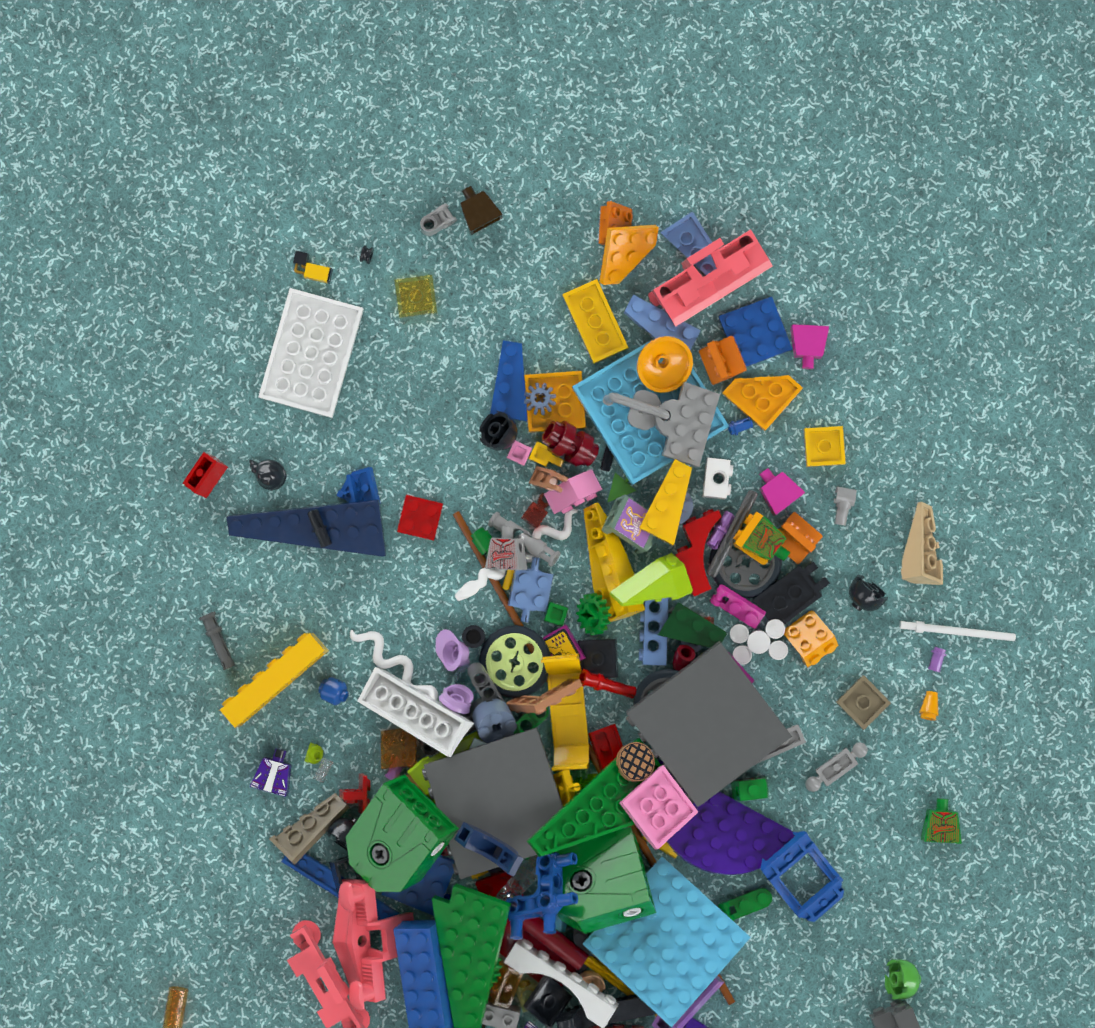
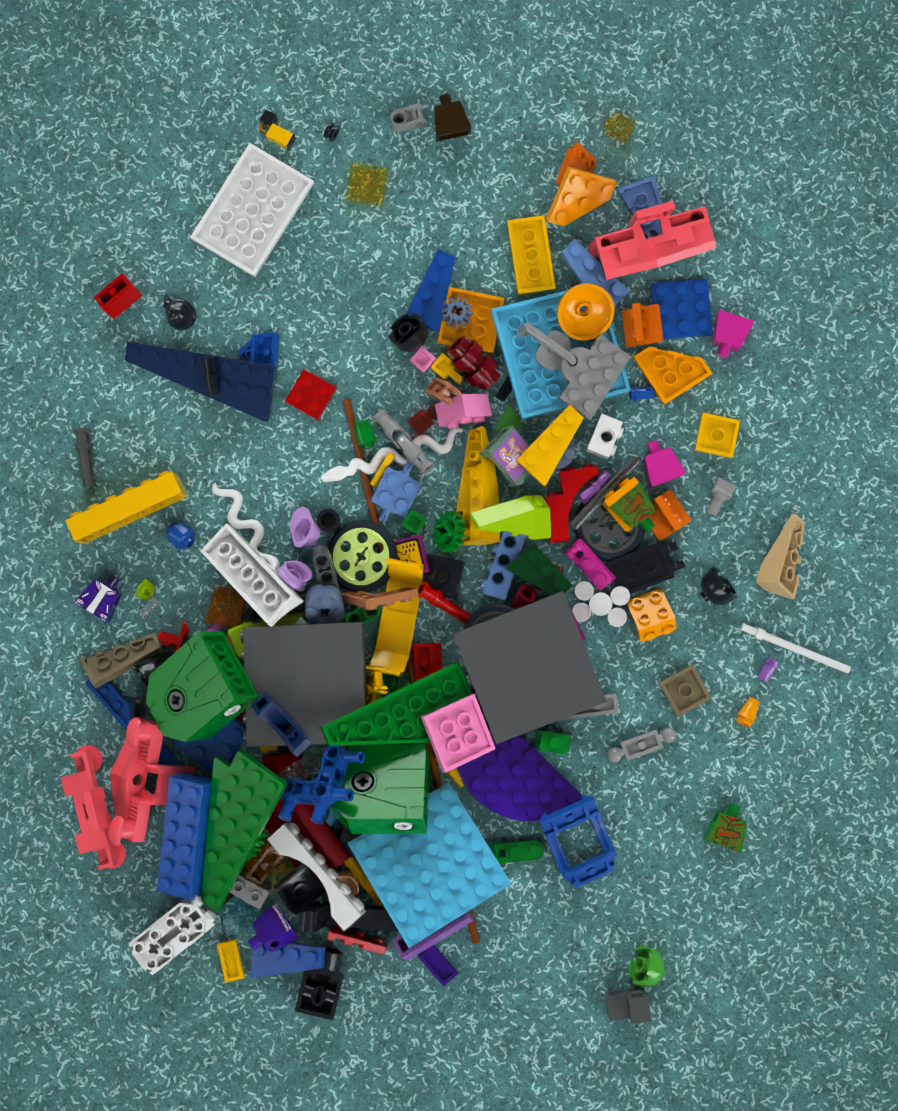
camera: 20 degrees right, 0 degrees up
light grey torso [485,526,527,570] -> none
tile [616,742,655,782] -> none
none -> clear yellow brick [605,112,636,144]

